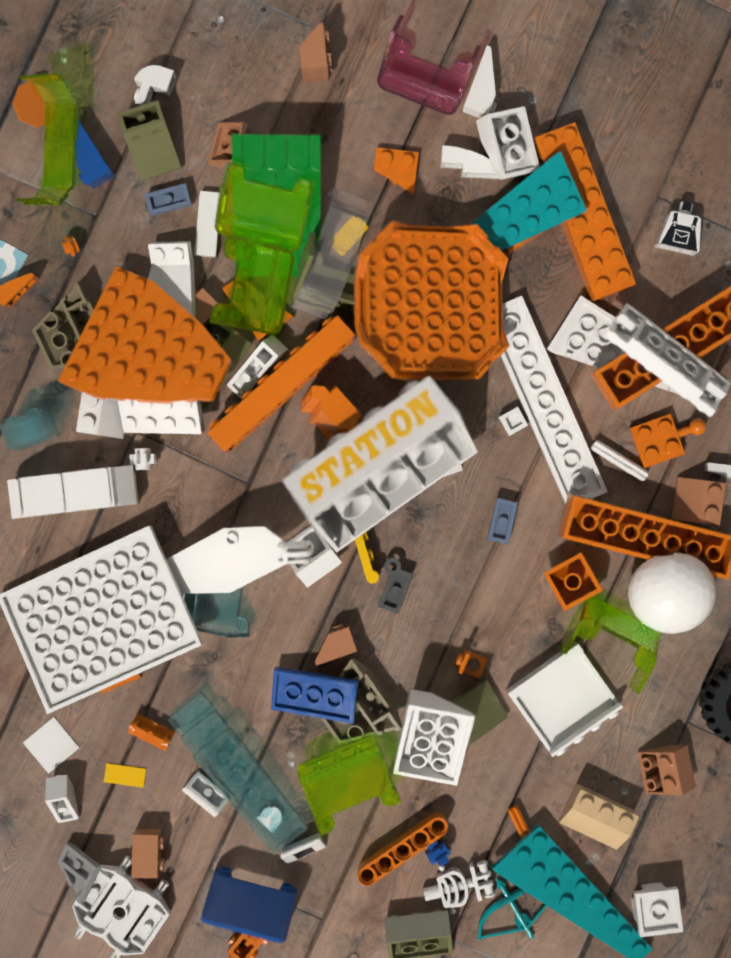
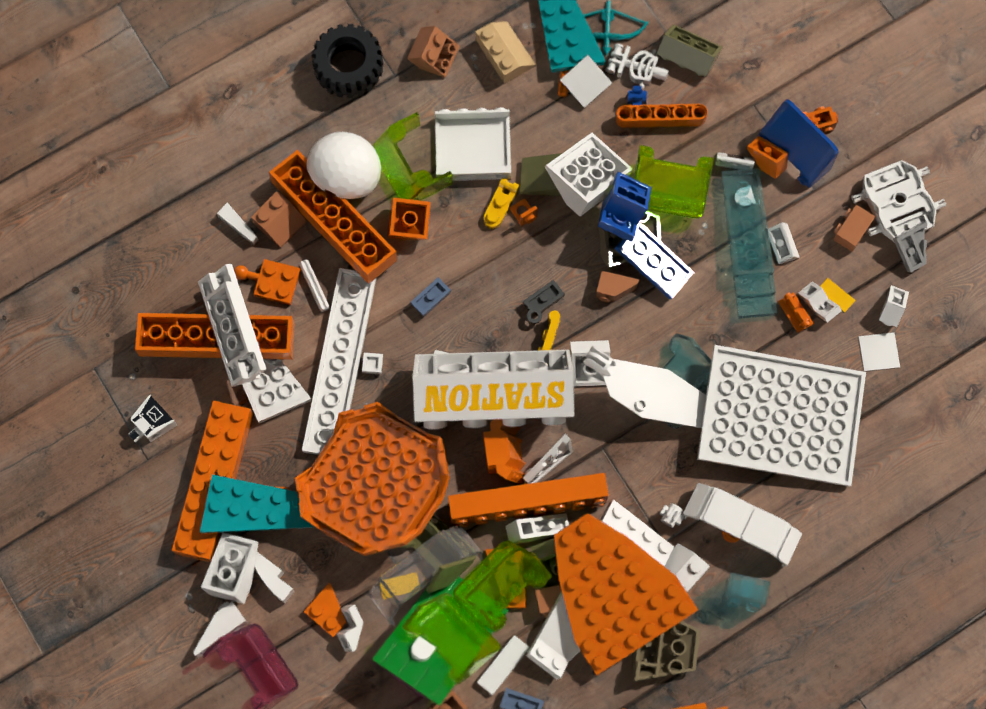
camera: 145 degrees left, 15 degrees down
none -> white slope [337,605,363,652]
none -> white tile [411,636,436,662]
none -> yellow plate [484,177,520,229]
none -> white wing [523,434,573,484]
none -> white tile [560,55,612,108]
none -> blue bracket [598,172,652,242]
none -> orange slope [747,136,789,179]
none -> white slope [798,281,842,323]

